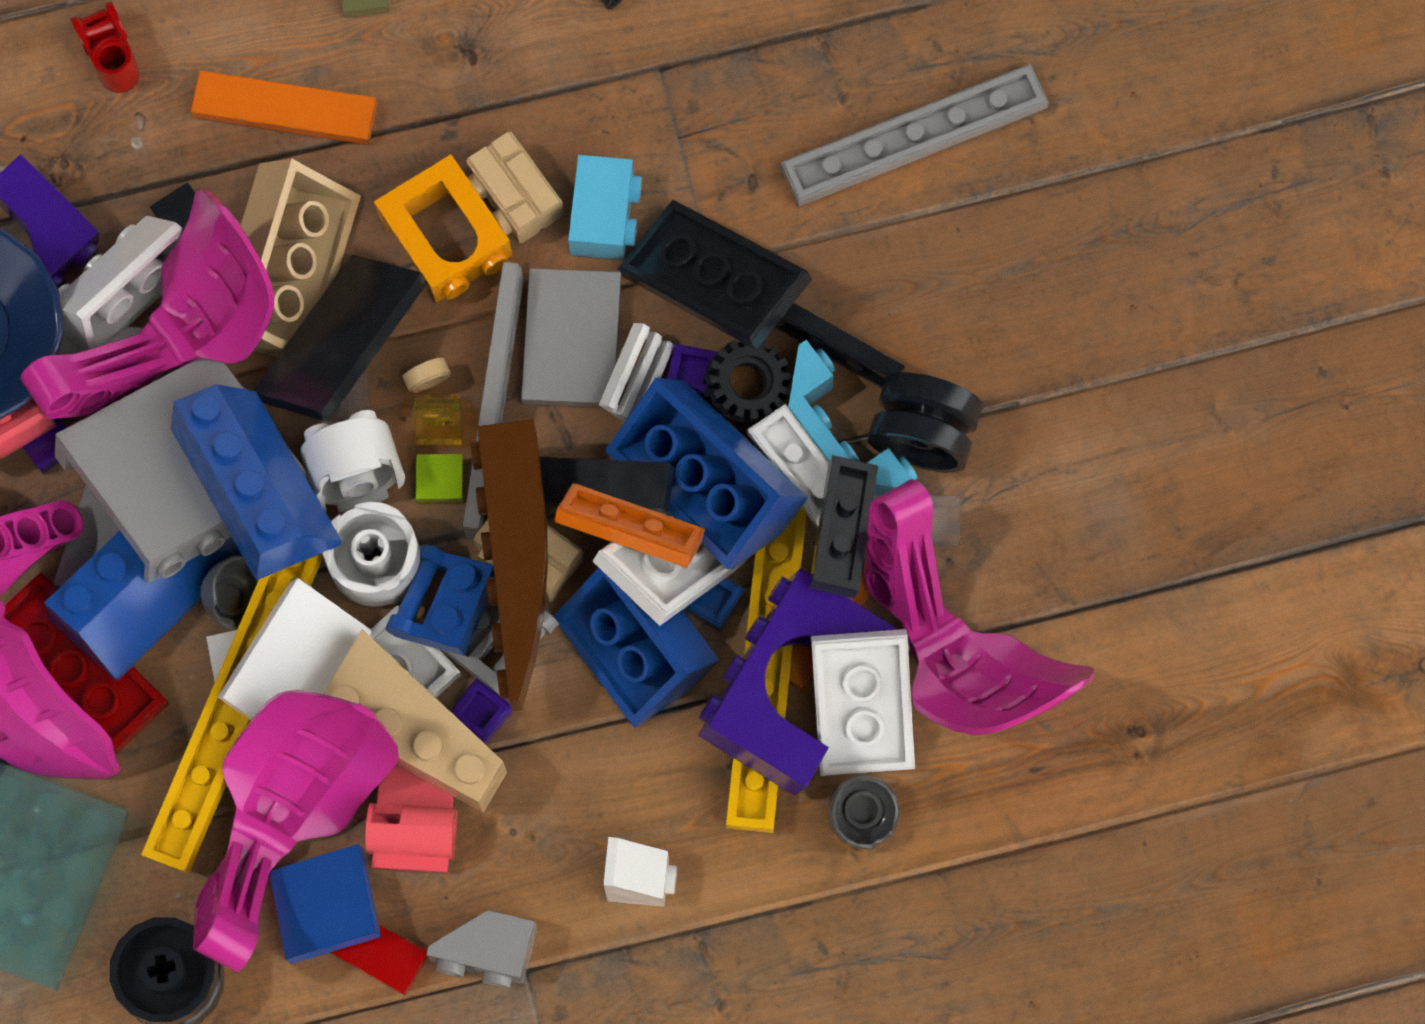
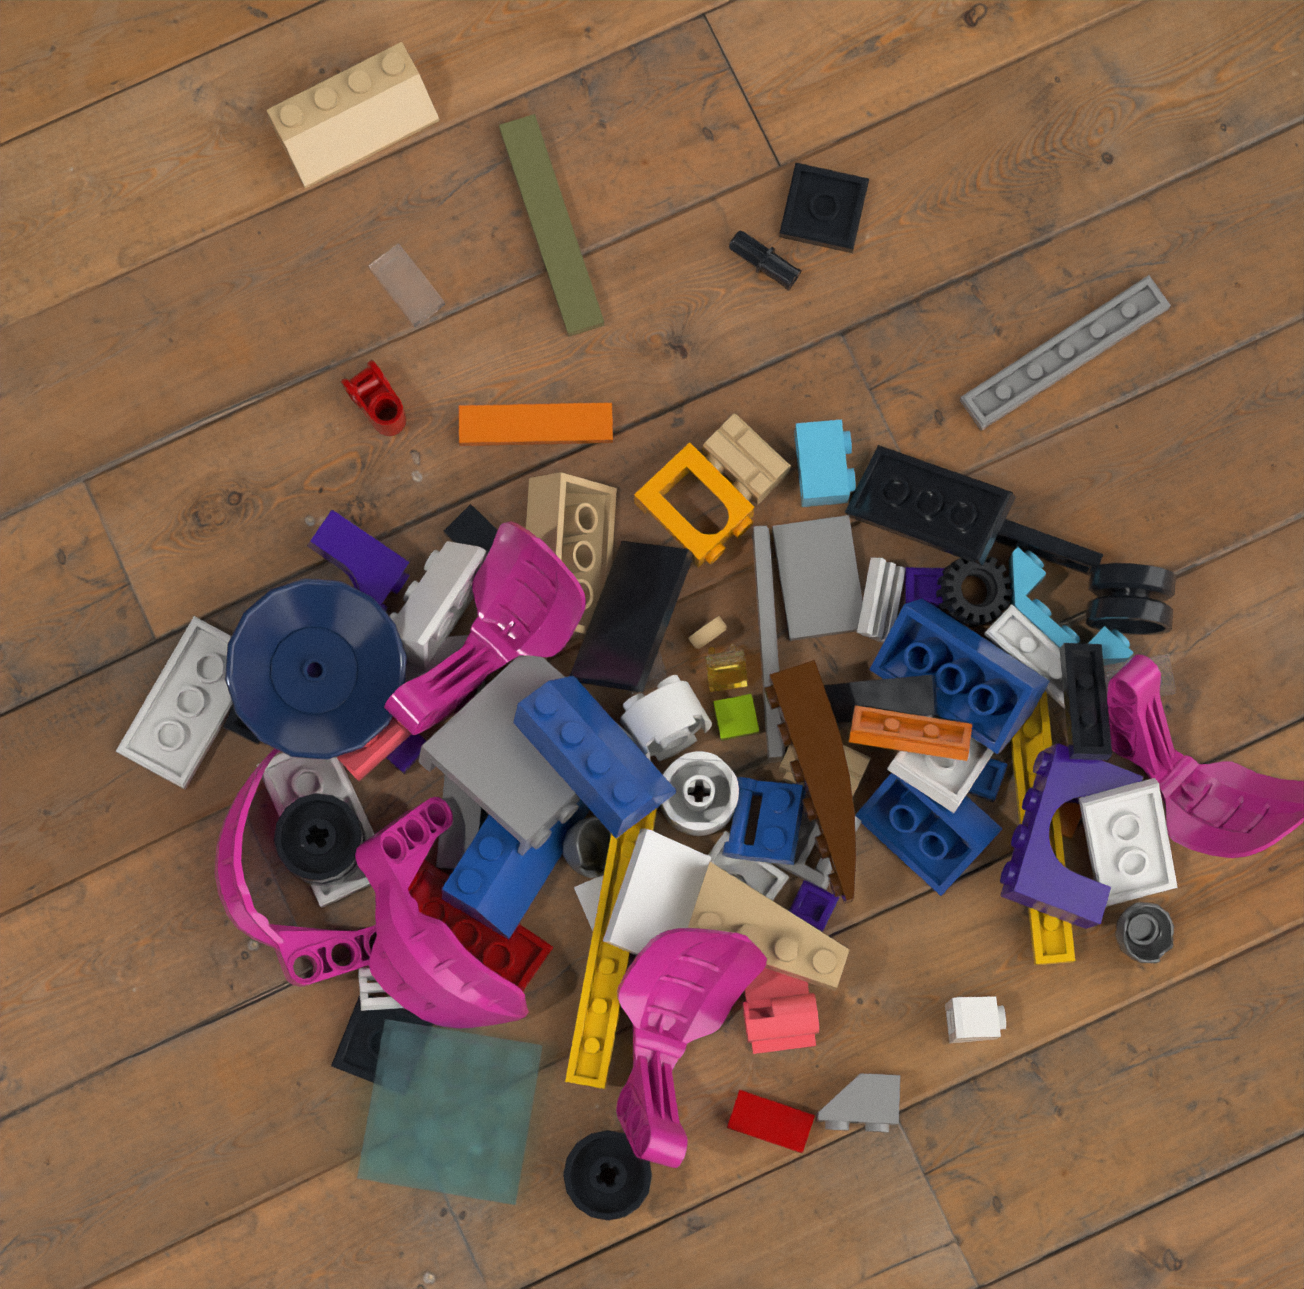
camera: 15 degrees left, 5 degrees up
blue tile [269,844,381,964] -> none

